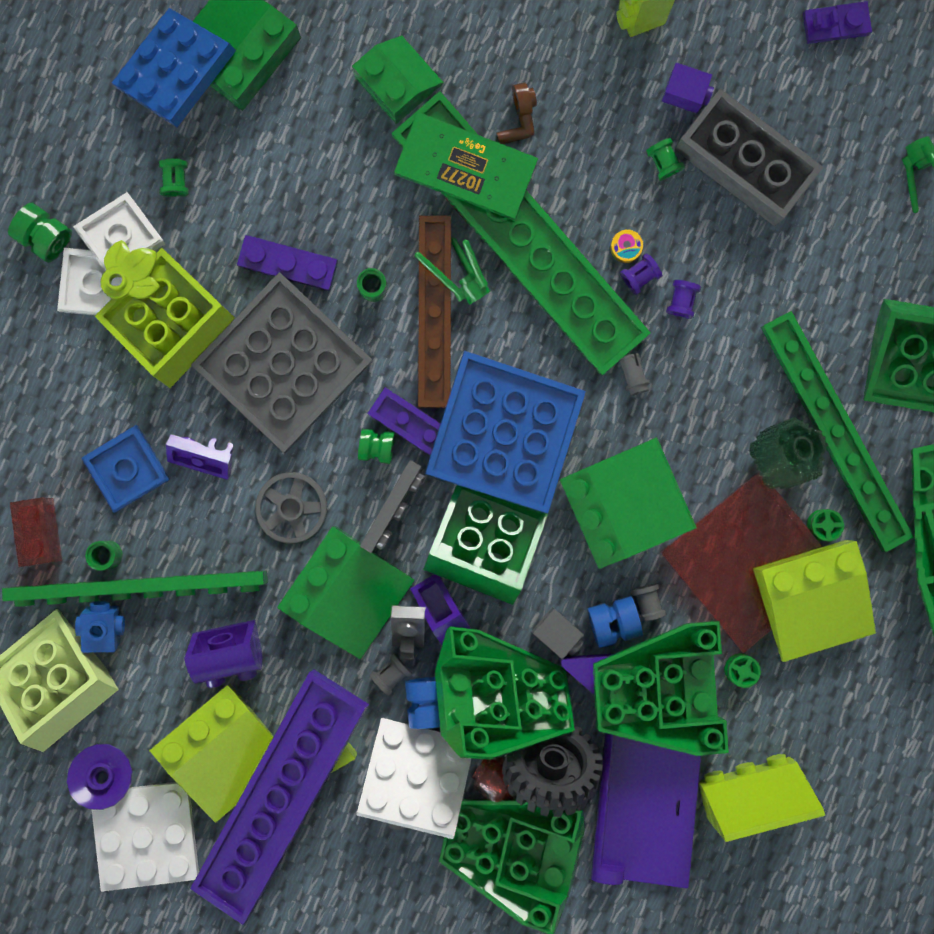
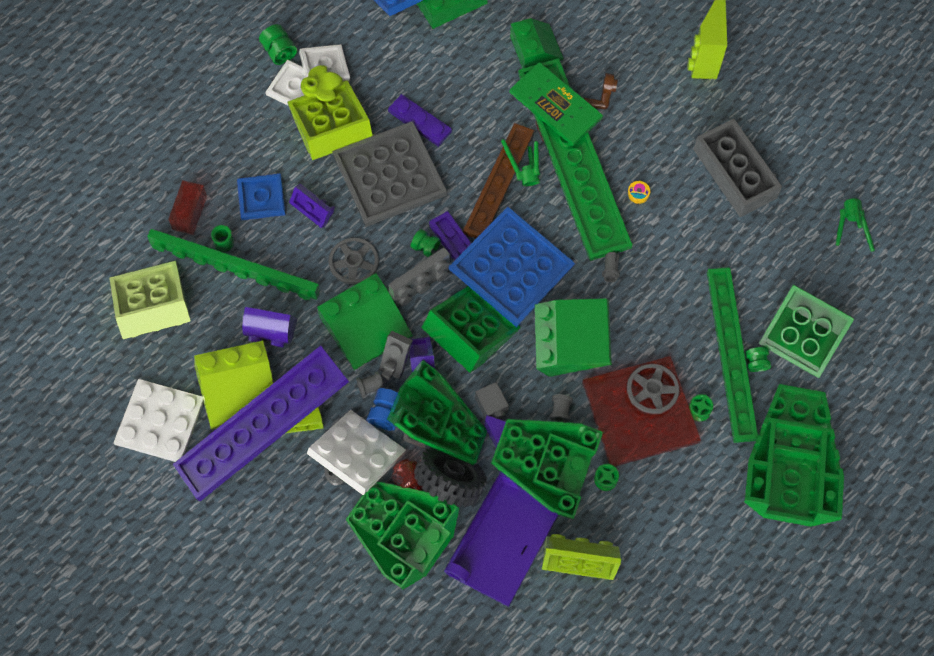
camera: 25 degrees right, 20 degrees down
dark purple dish [67,744,133,810] -> none
blue brick [75,601,125,653] -> none
green bush [159,158,189,197] -> none
green beam [357,268,388,302] -> none
blue wheel [587,596,643,649] -> none
dark purple bush [620,253,663,295] -> none
green bush [646,138,685,181] -> none
dark purple brick [661,62,714,114] -> none
dark purple bush [666,280,701,319] -> none
clear green brick [749,417,828,489] -> none
lime slope [753,540,876,662] -> none
dark purple plate [803,1,872,44] -> none
none -> dark grey wheel [627,364,679,414]
none -> green wheel [745,347,771,372]

